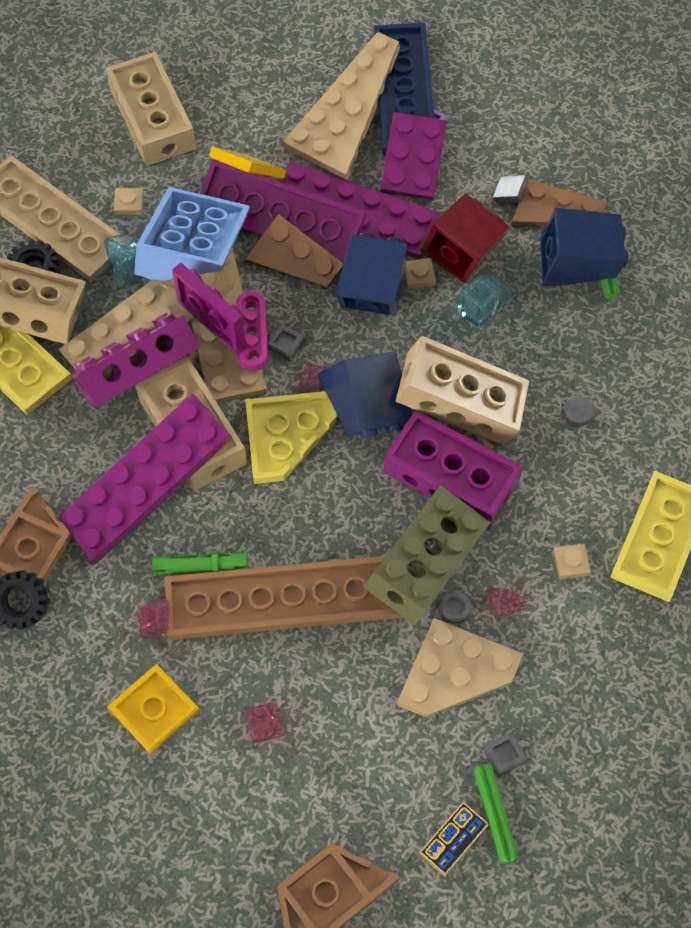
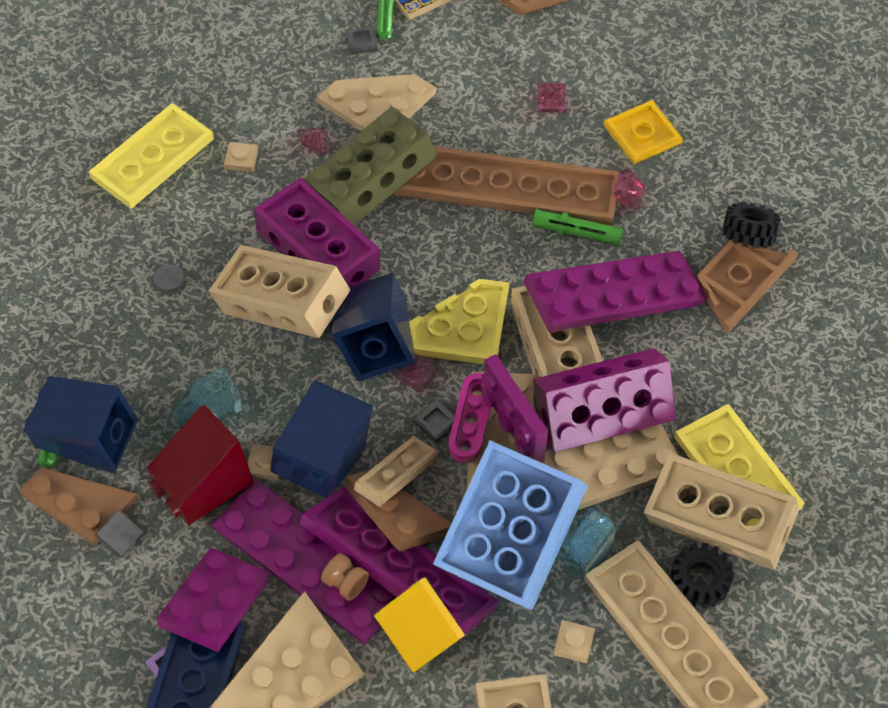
camera: 165 degrees left, 5 degrees down
none -> medium nougat wheel [321,553,369,601]
none -> tan tile [353,436,439,507]

